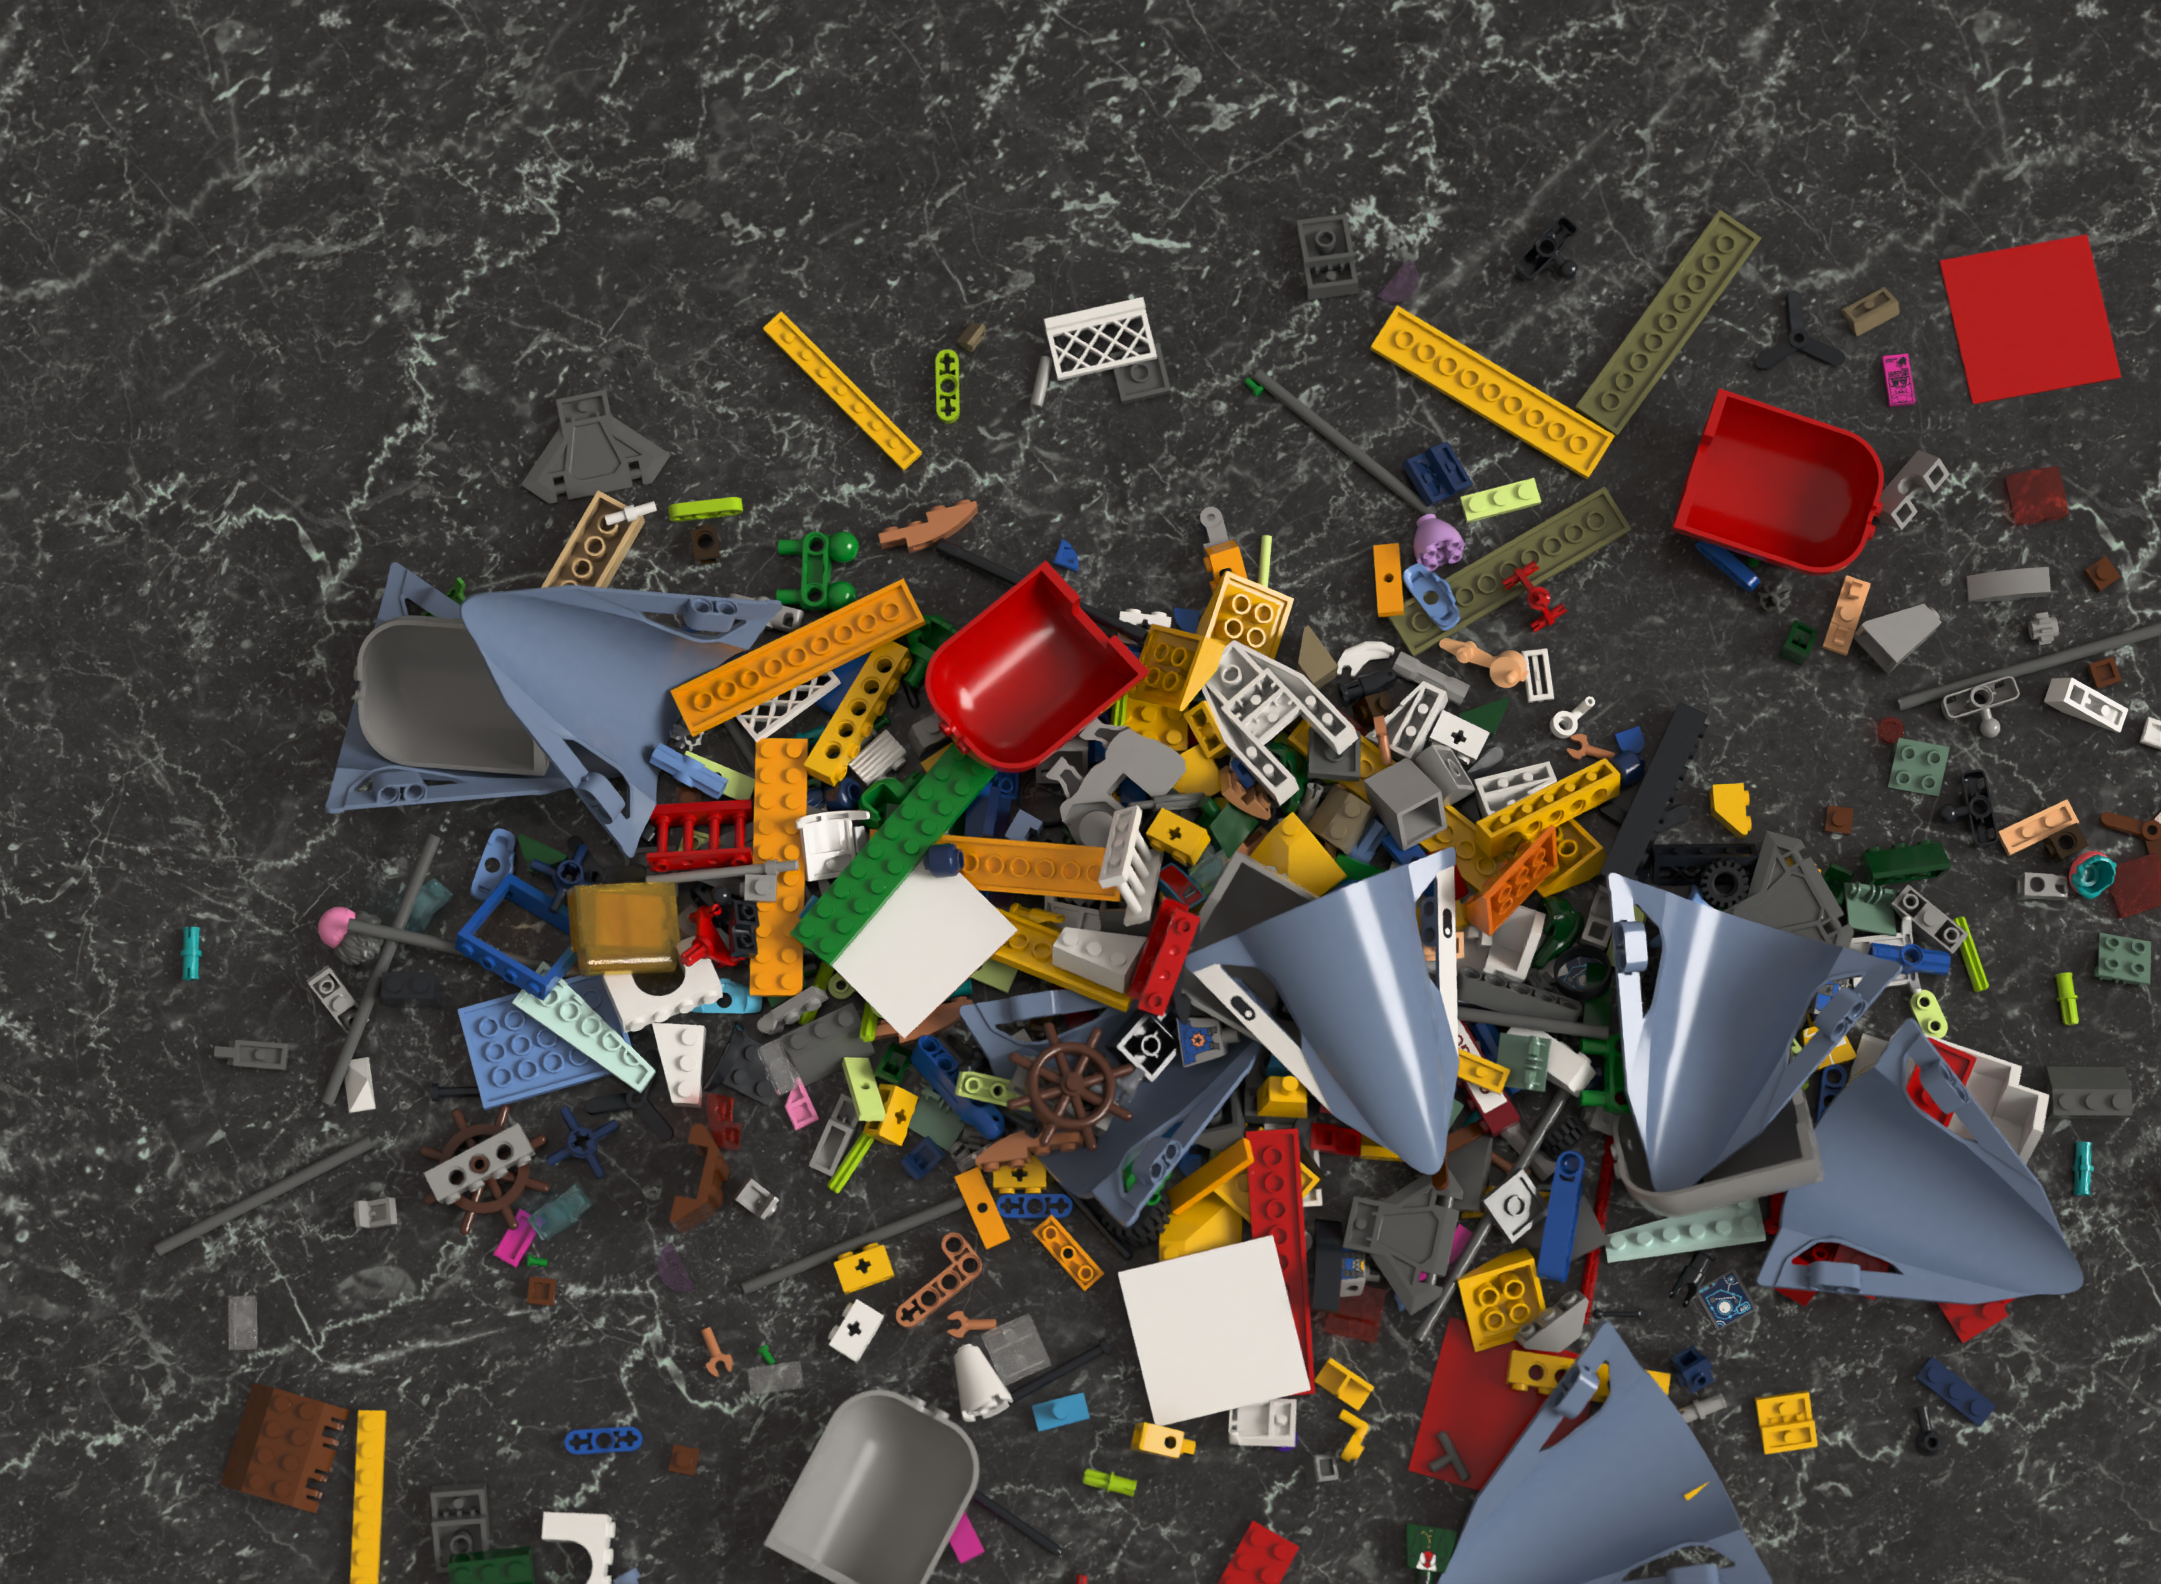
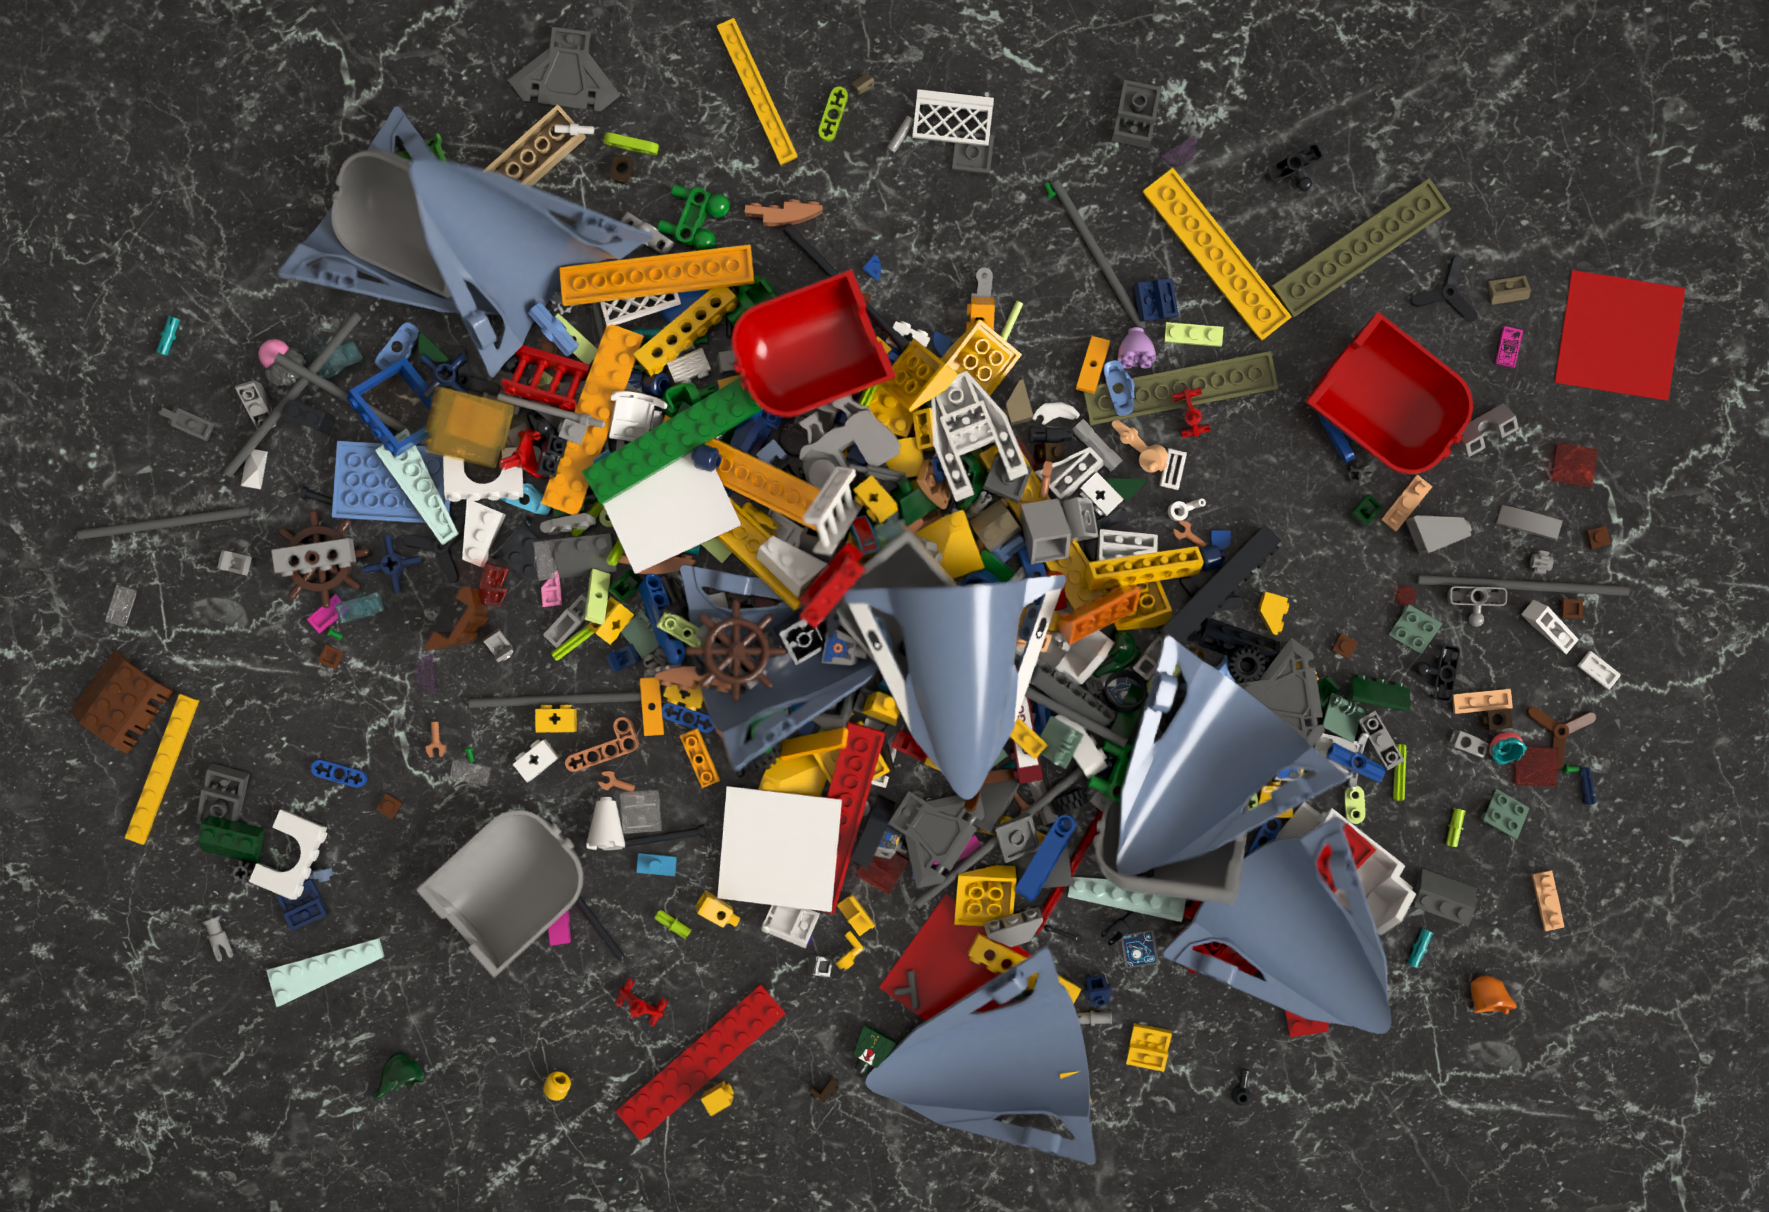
camera: 20 degrees right, 10 degrees up
dark blue plate [1915,1356,1996,1428] -> none

